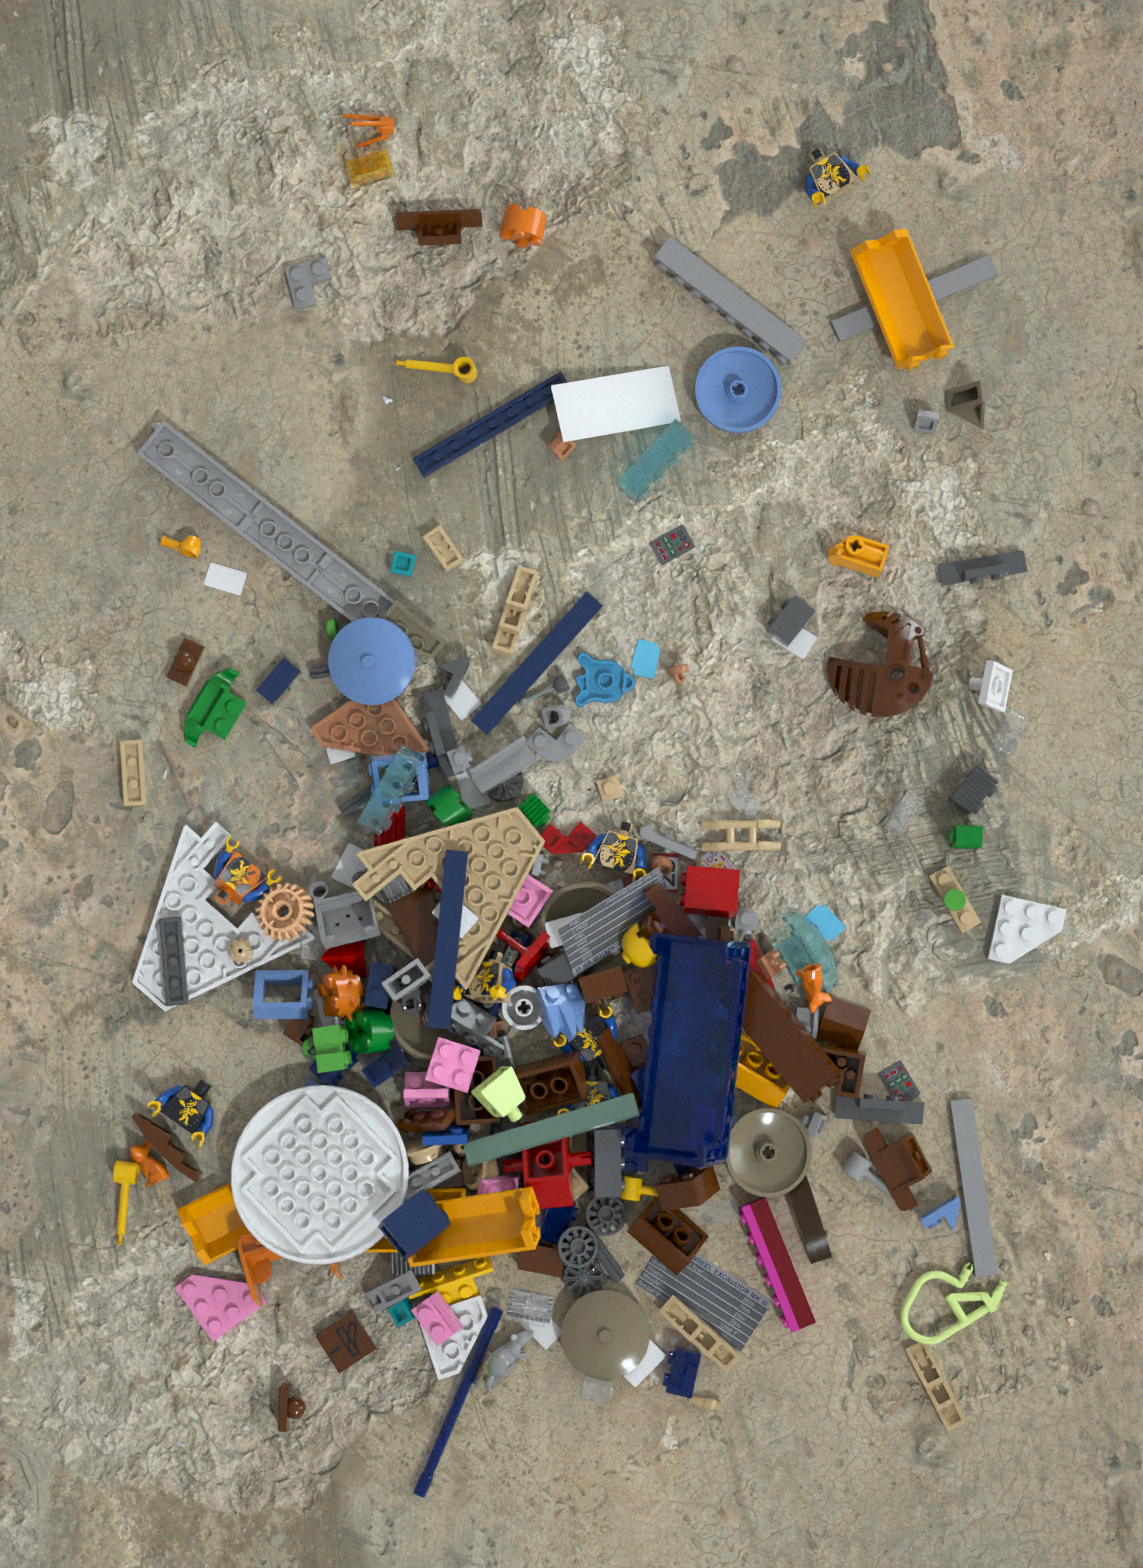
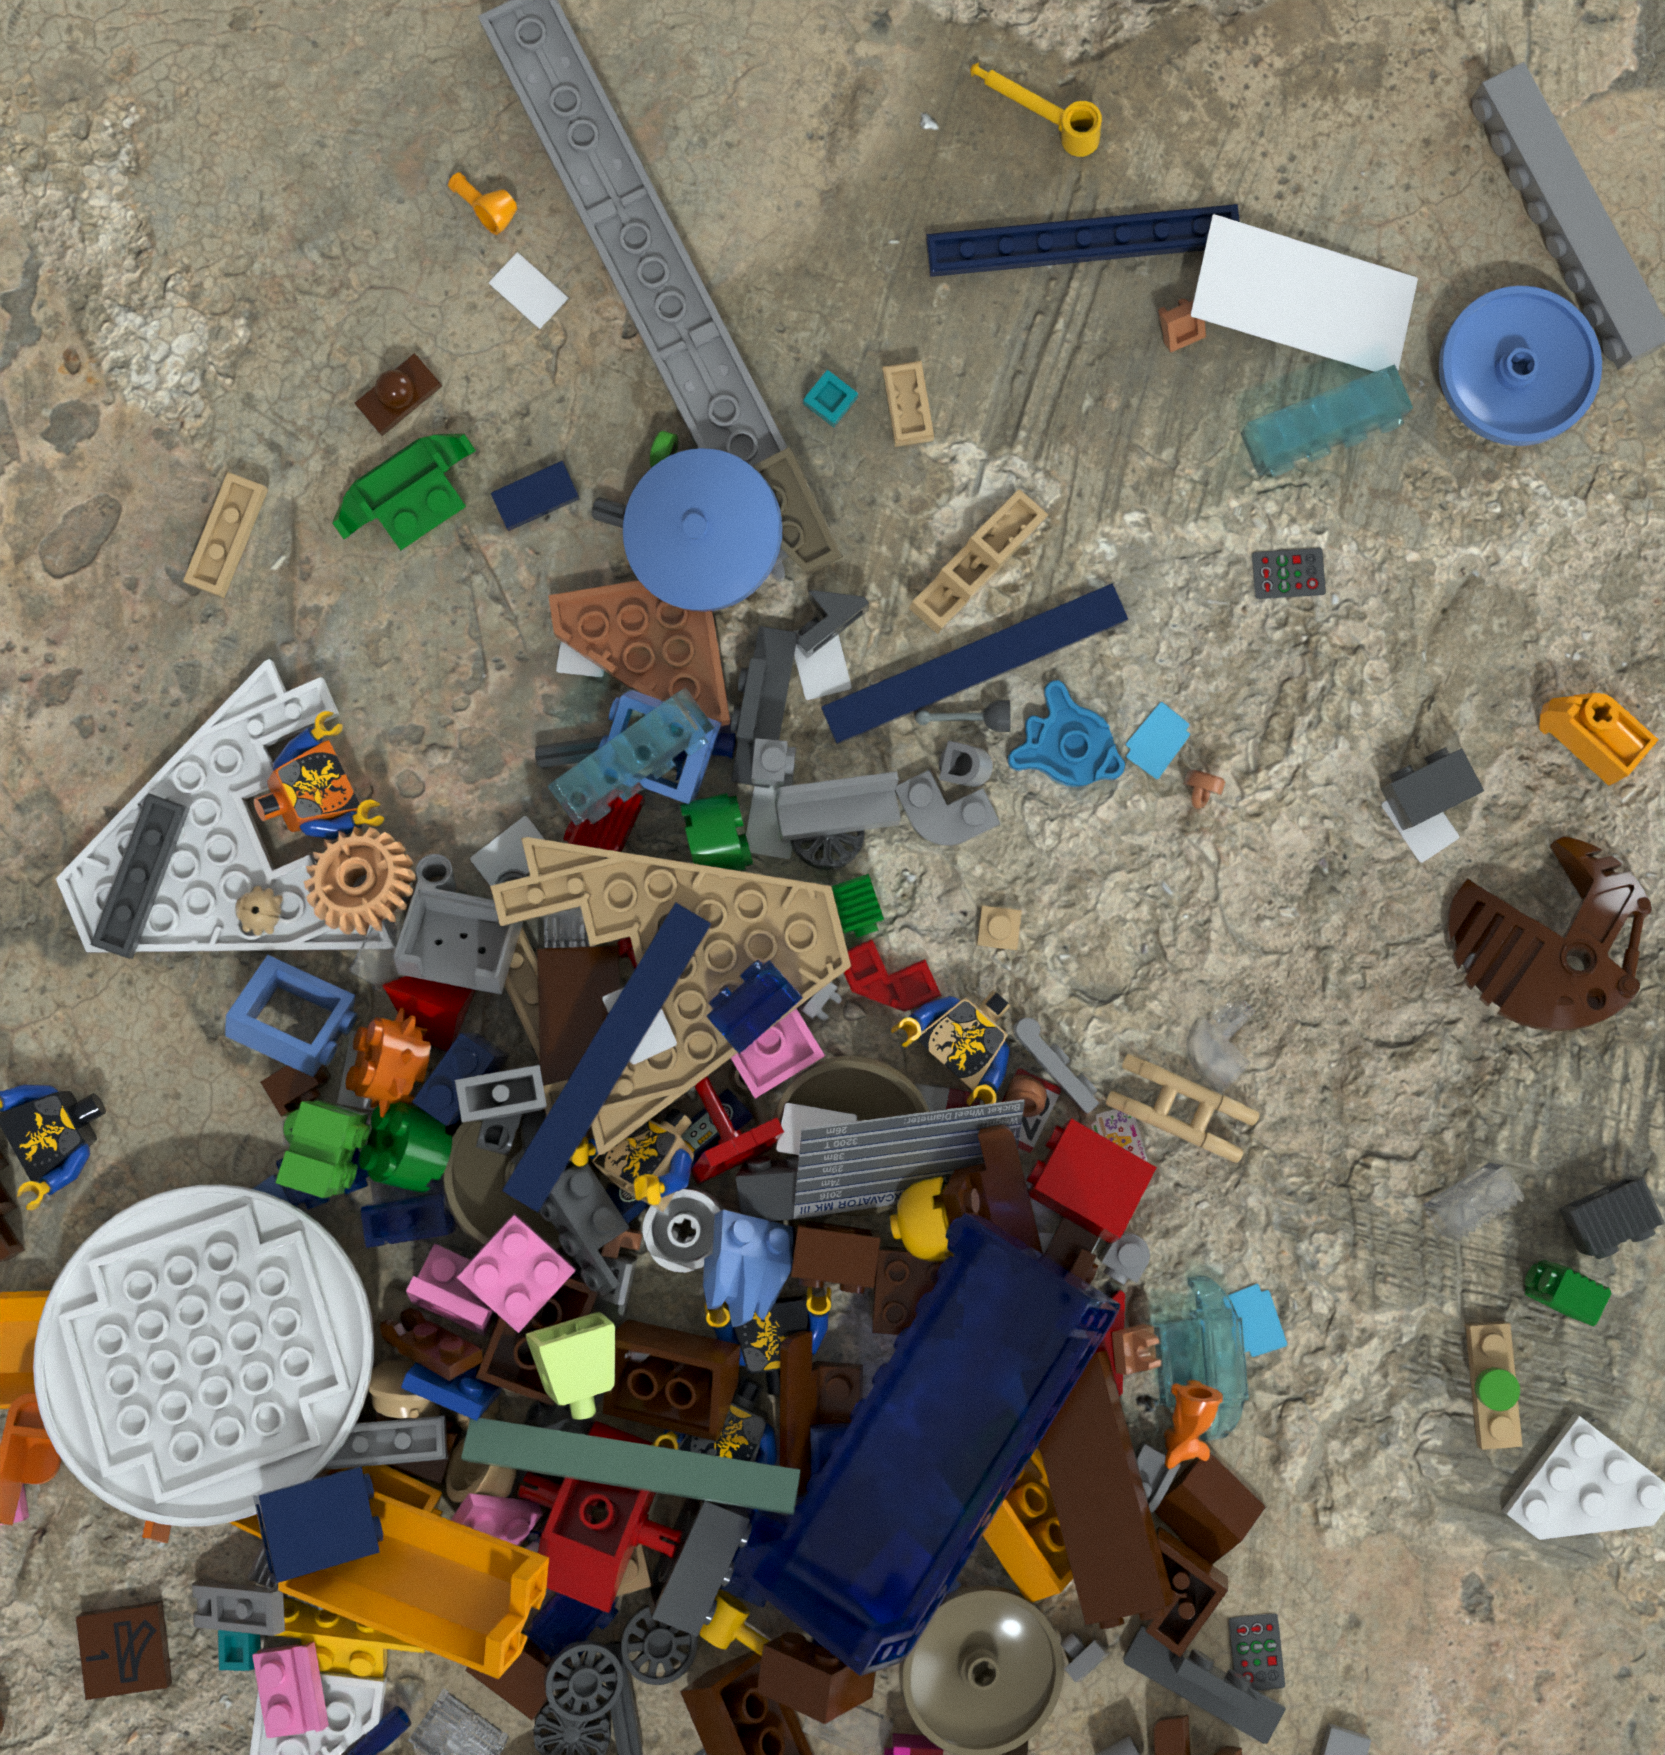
camera: 20 degrees right, 0 degrees up
none -> clear blue brick [706,959,804,1054]

